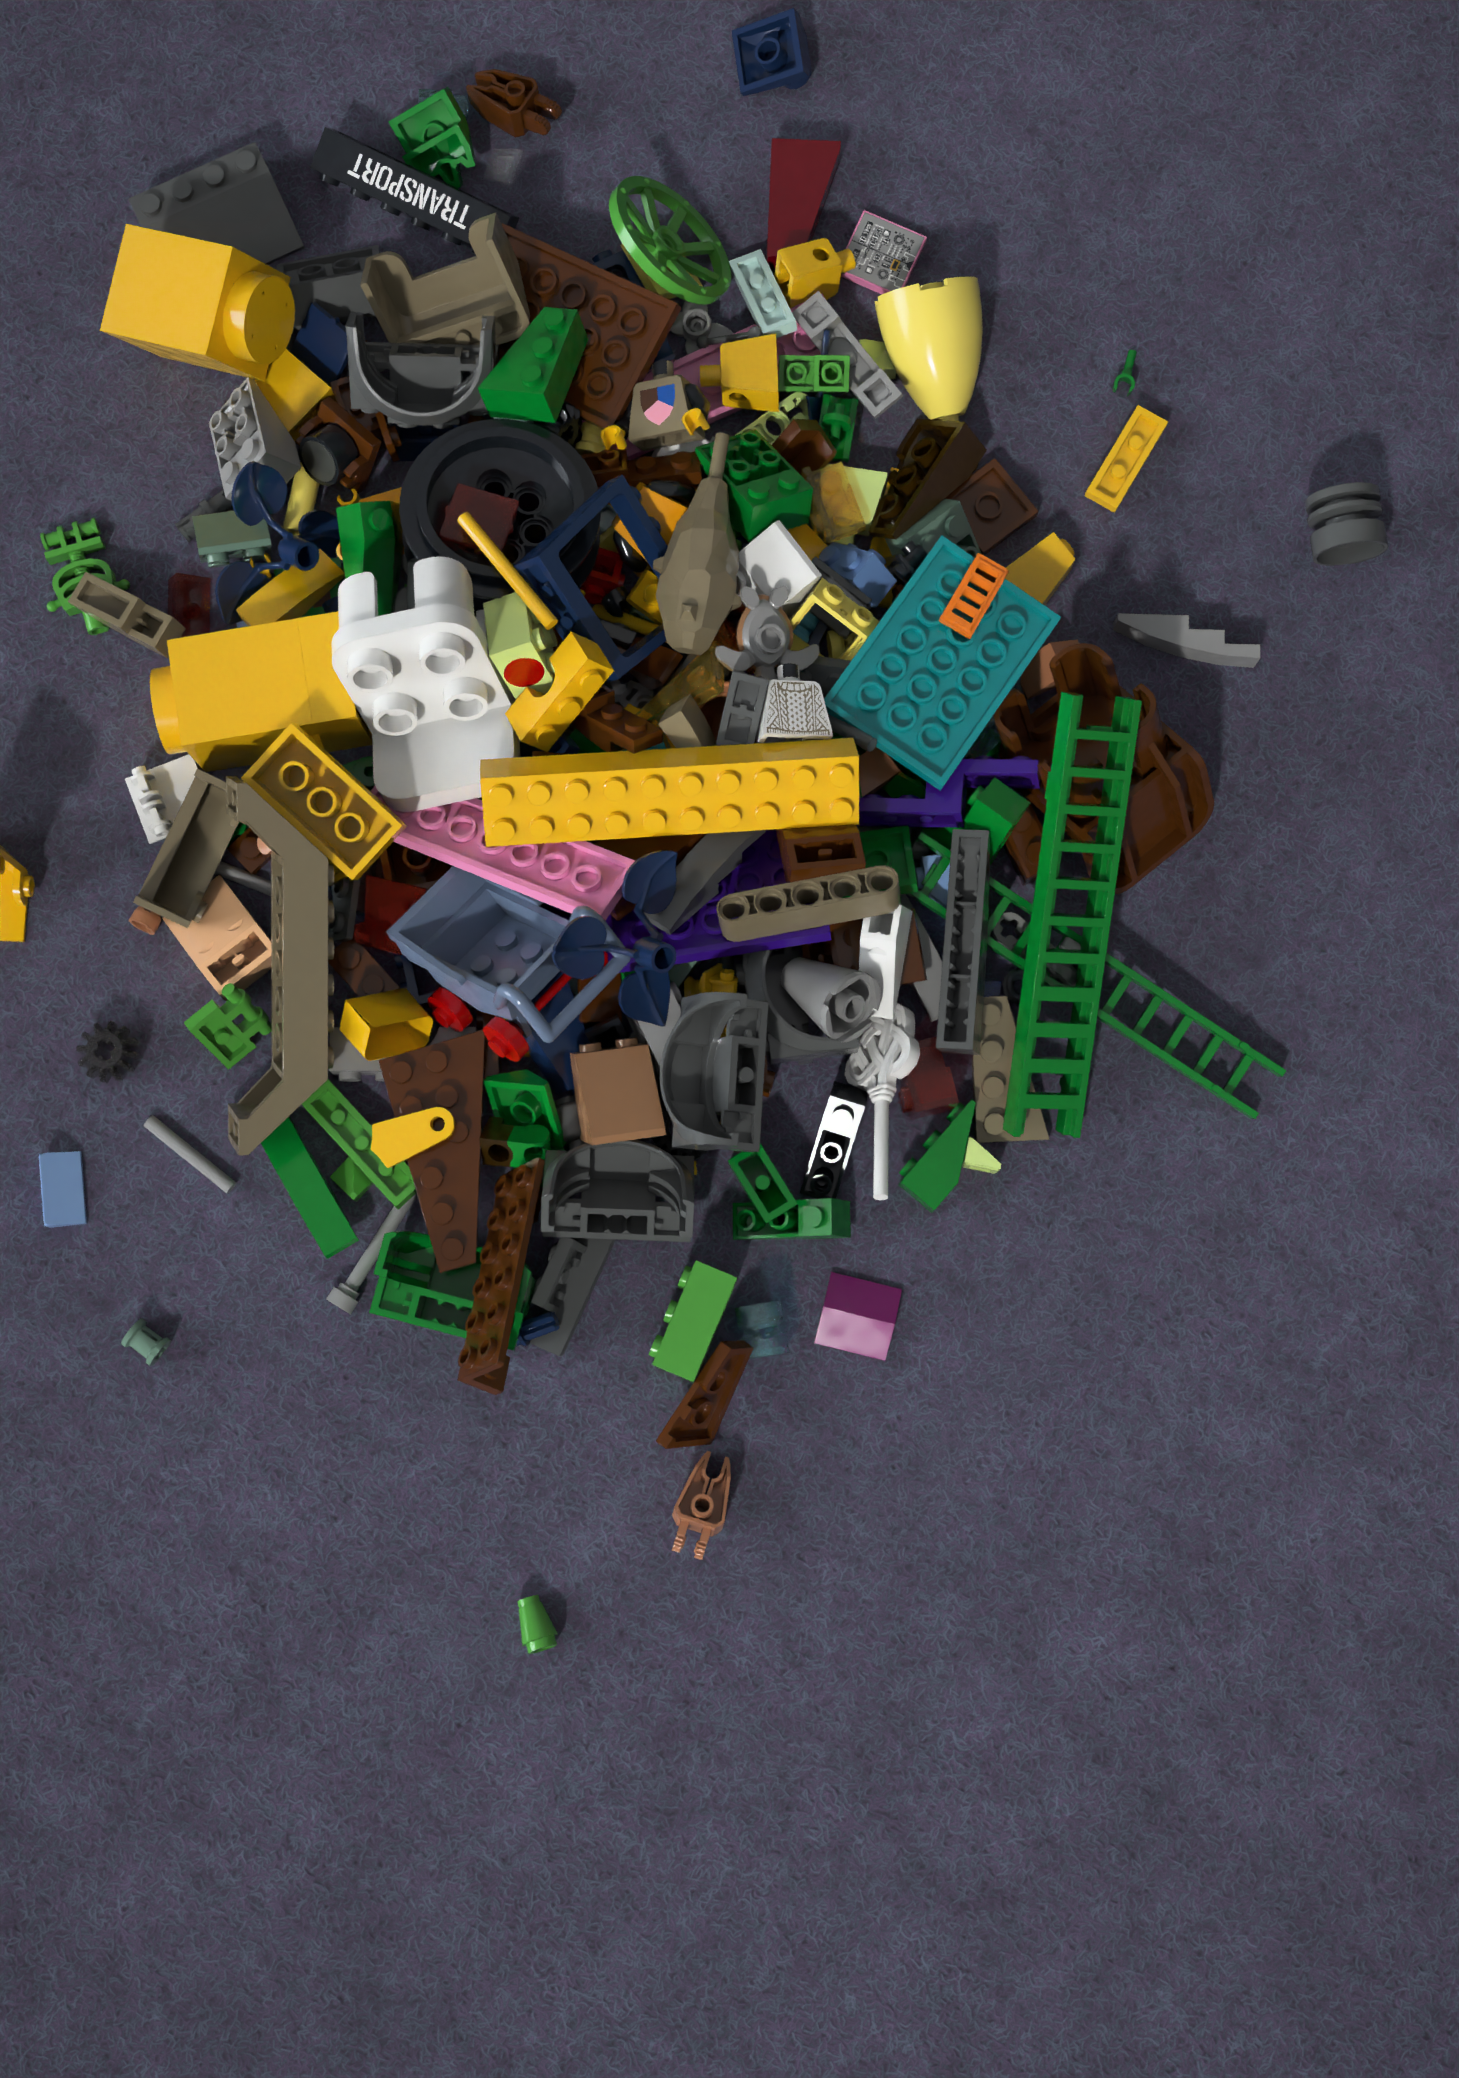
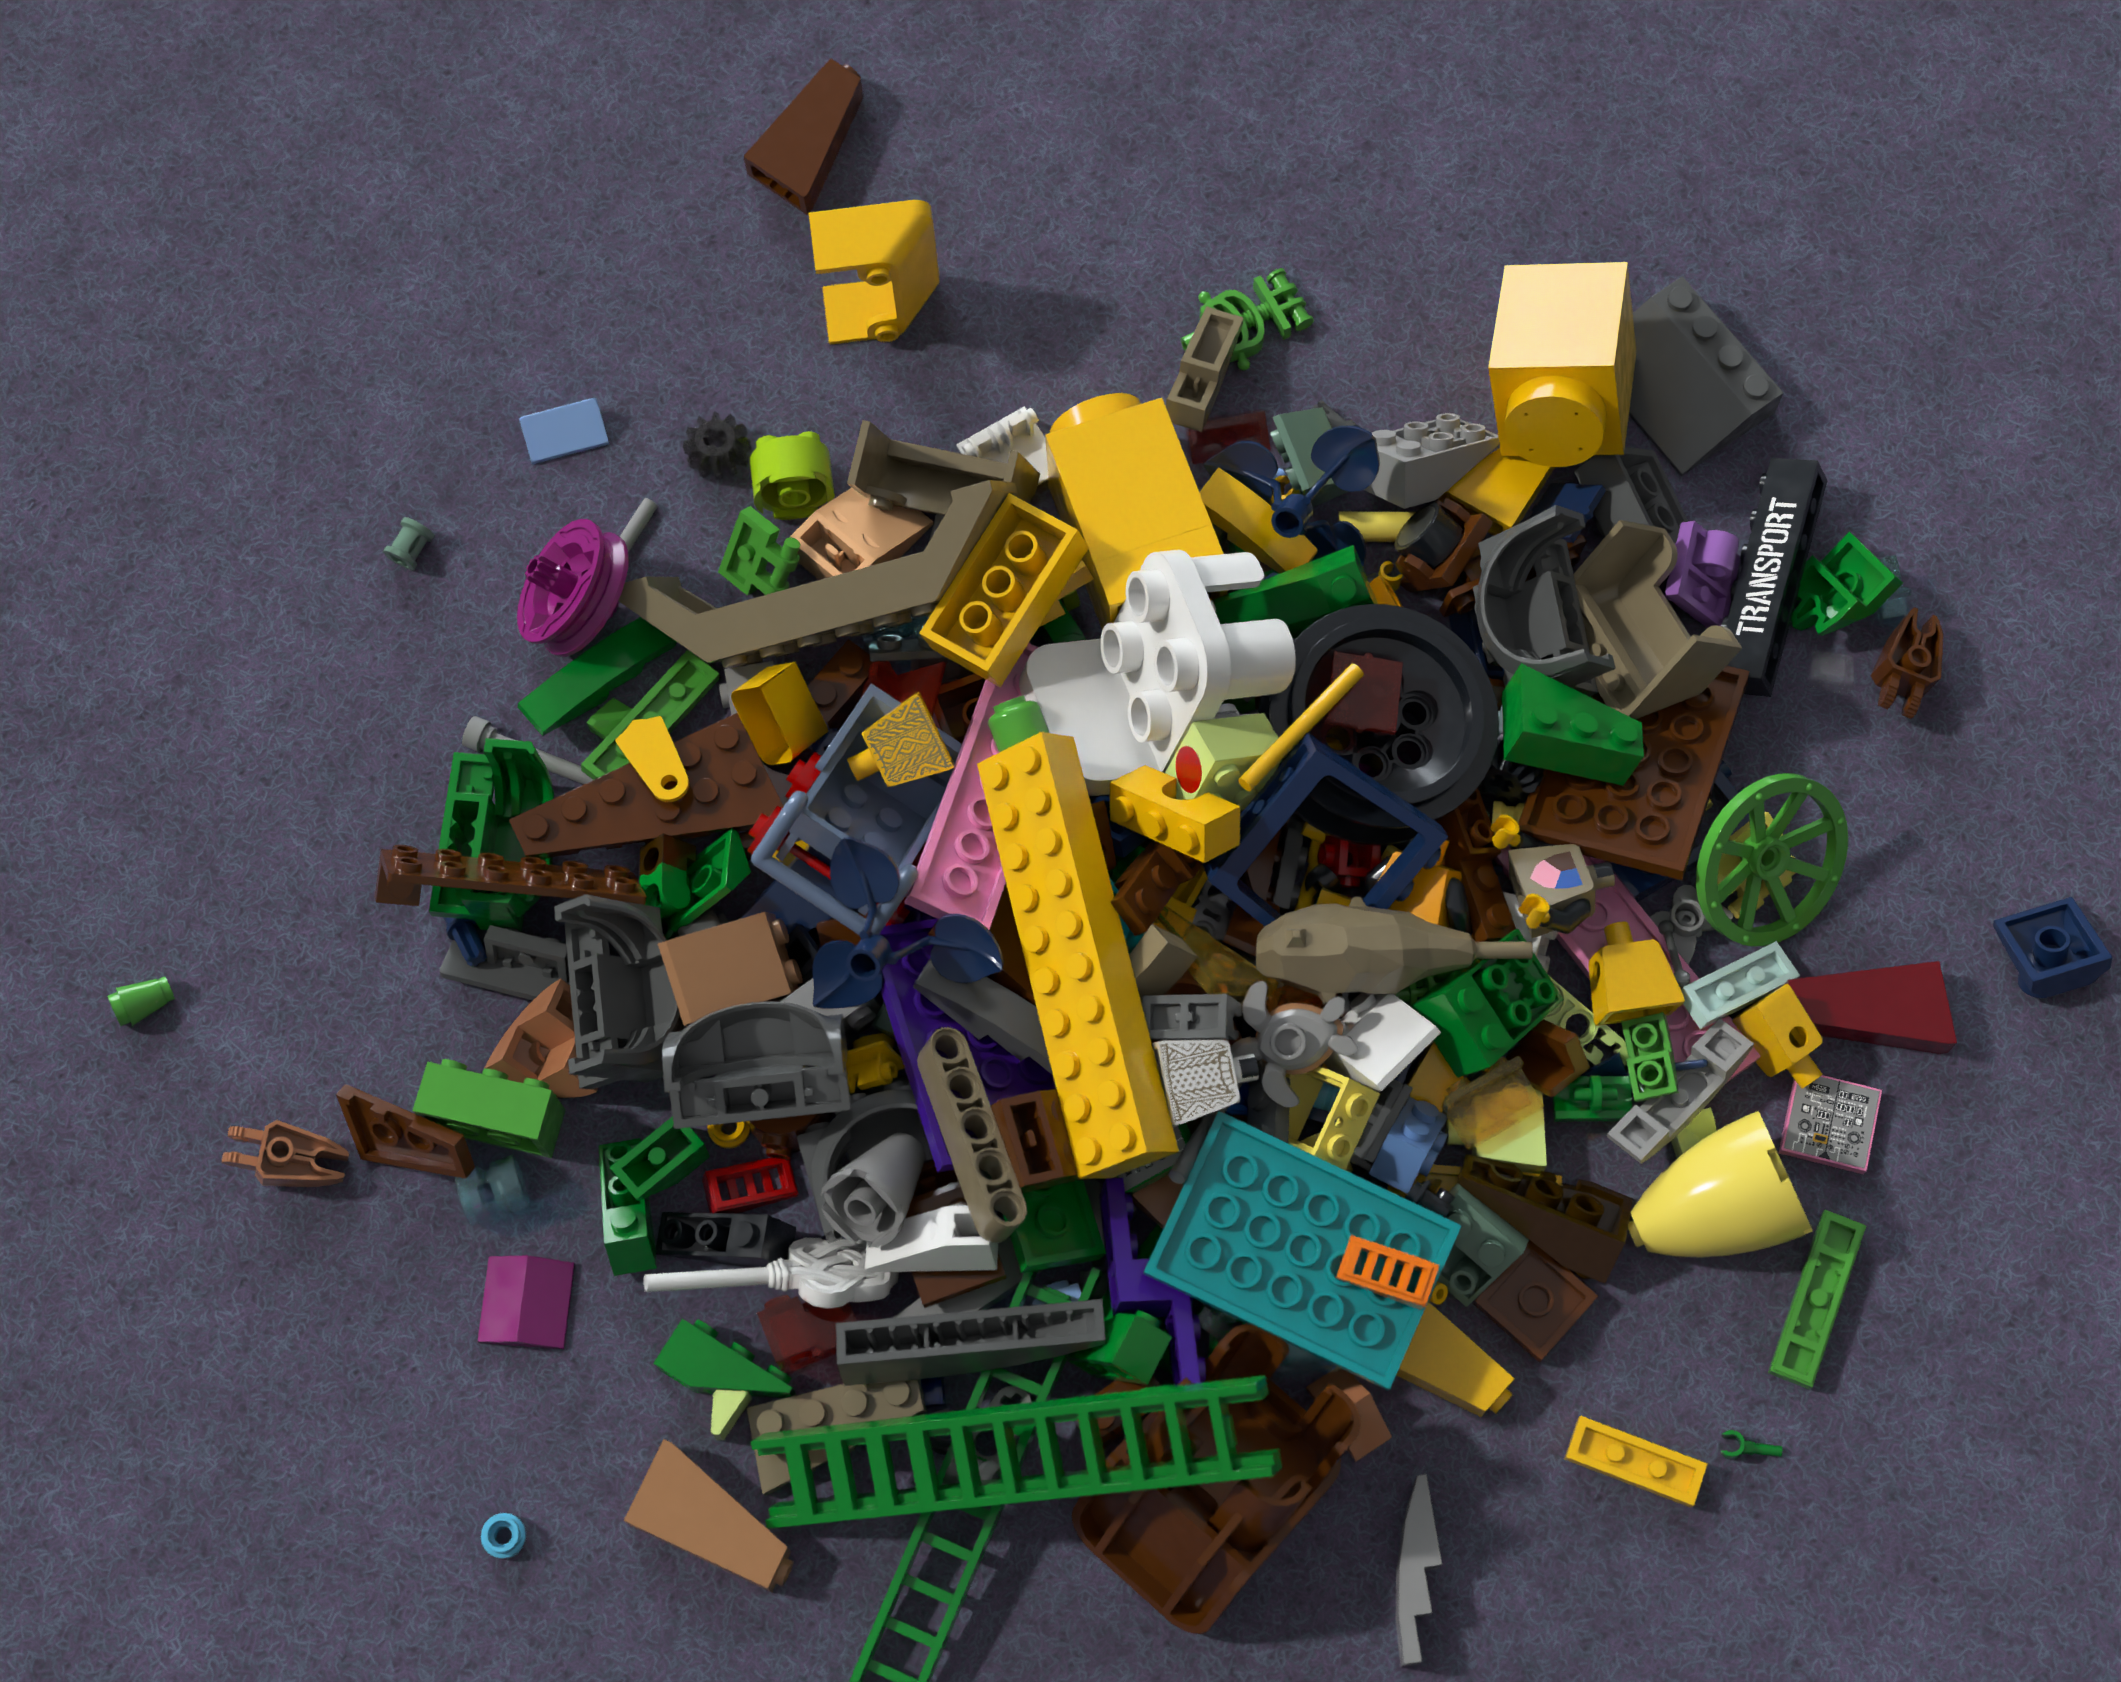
camera: 85 degrees right, 10 degrees down
none -> medium azure plate [481,1513,526,1559]
none -> nougat brick [484,978,598,1098]
none -> magenta wheel [517,519,629,657]
none -> medium nougat slope [624,1439,794,1592]
none -> red slope [702,1157,798,1214]
none -> lime brick [750,431,835,520]
none -> yellow torso [847,692,954,787]
none -> bright green head [988,695,1049,752]
none -> medium lavender plate [1665,521,1740,628]
none -> bright green plate [1768,1210,1867,1390]

